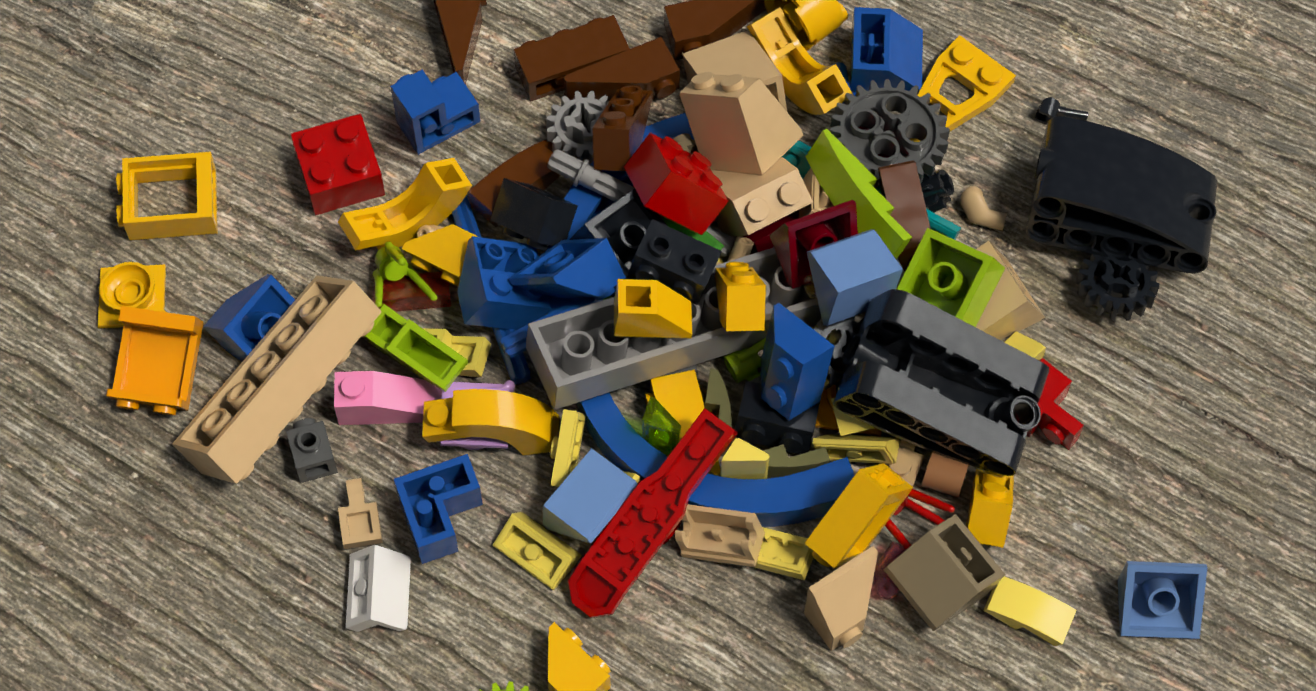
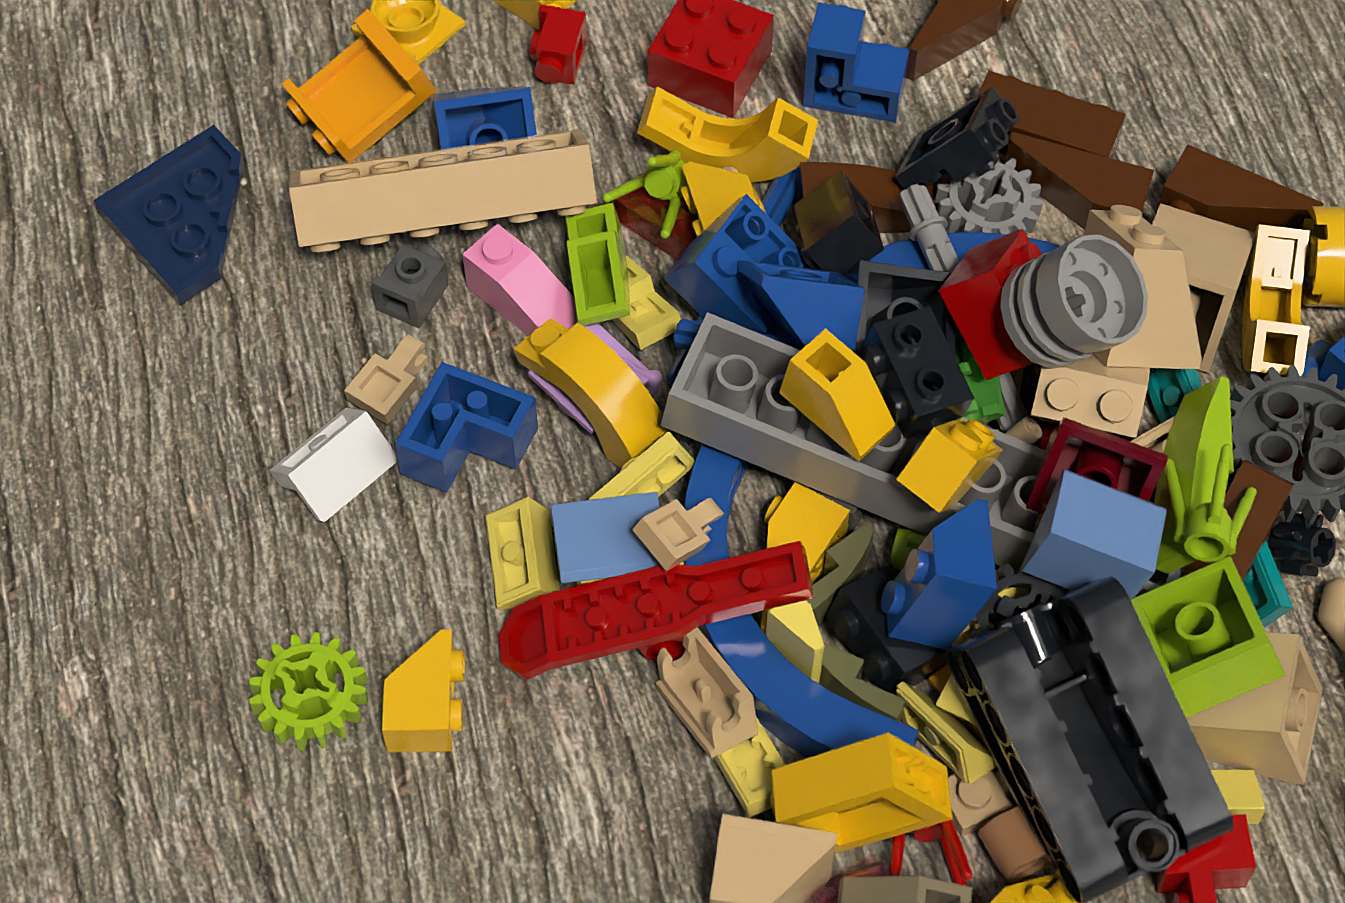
camera: 45 degrees right, 5 degrees down
reddish brown slope [592,85,653,171] -> none
clear neon green slope [642,397,681,457] -> none
none -> dark blue plate [93,125,244,305]
none -> red brick [530,4,587,85]
none -> tan plate [632,498,724,571]
none -> black plate [895,86,1019,189]
none -> light grey wheel [1000,234,1148,368]
none -> lime plant [1164,444,1257,562]

